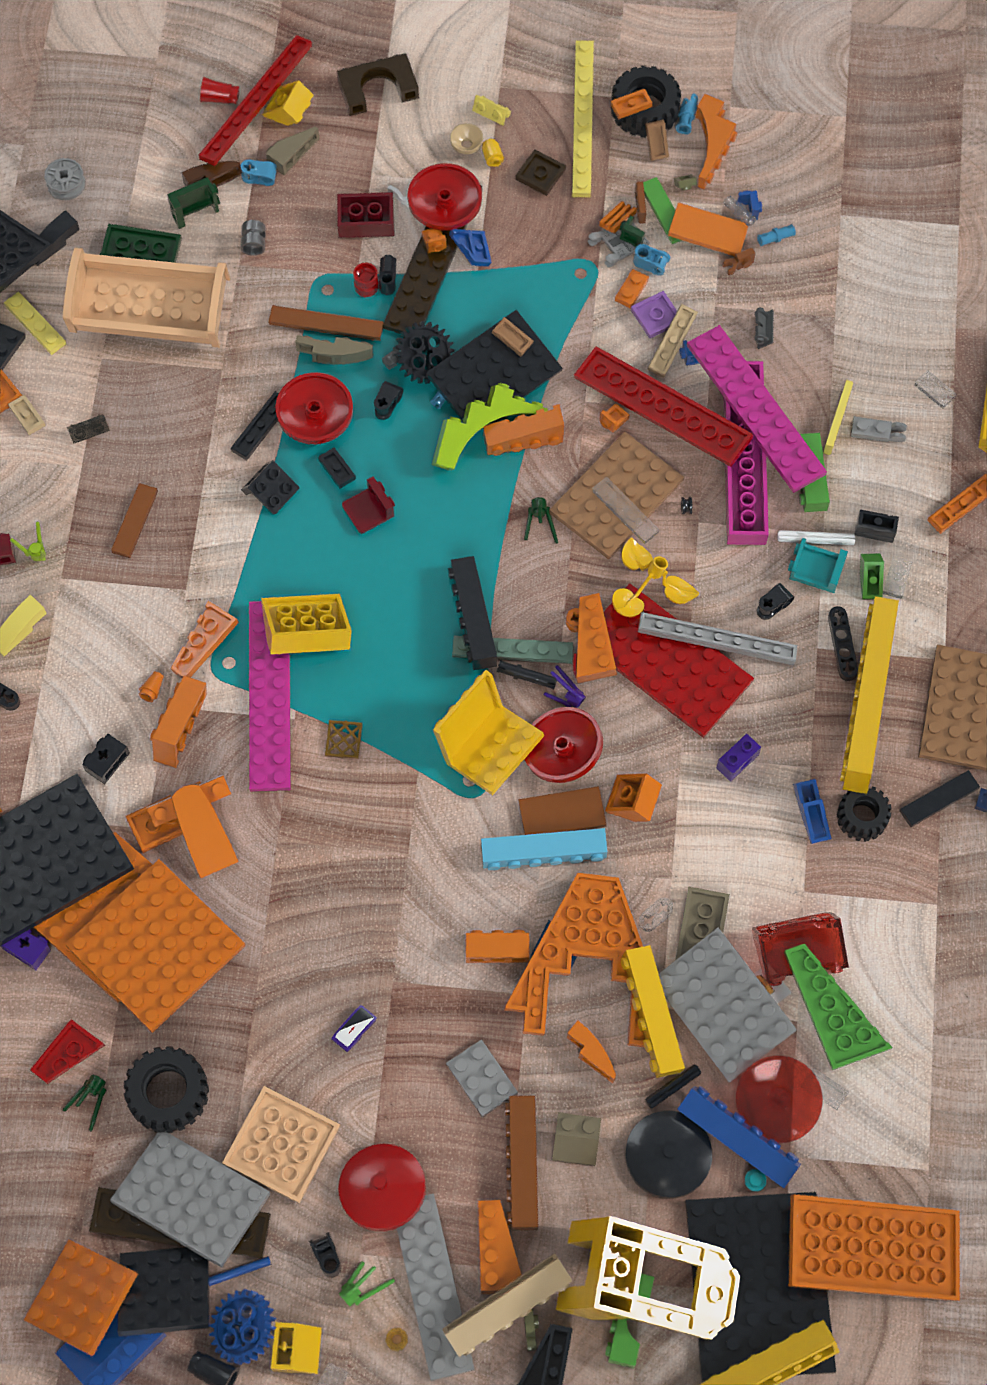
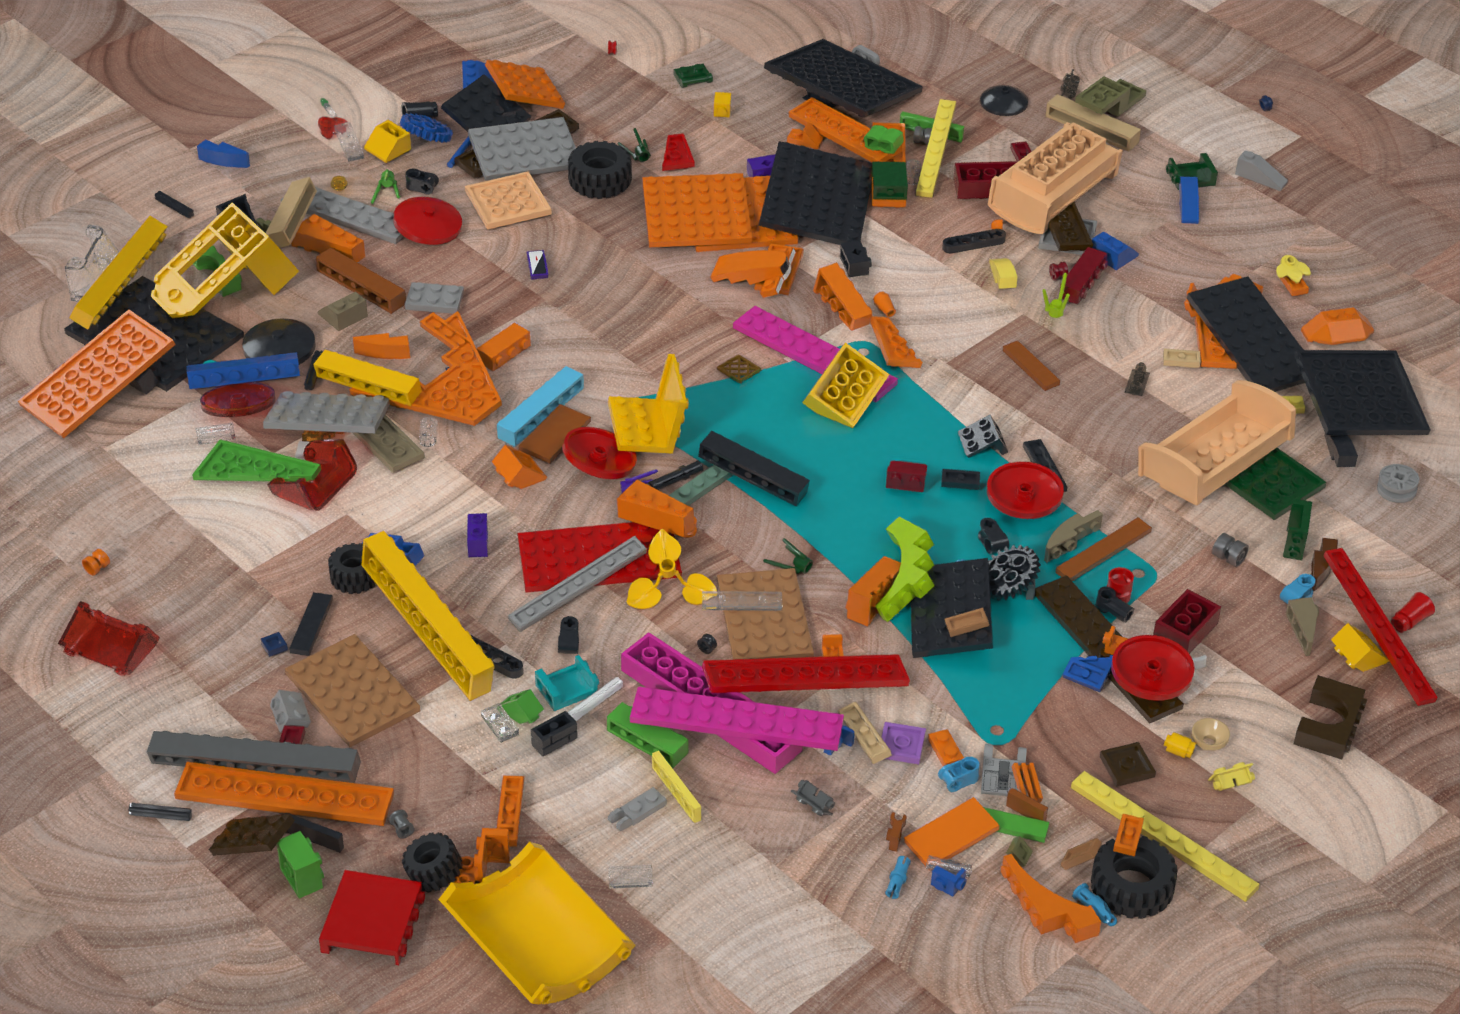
camera: 130 degrees right, 25 degrees down
dark green bracket [619,216,645,247] -> none

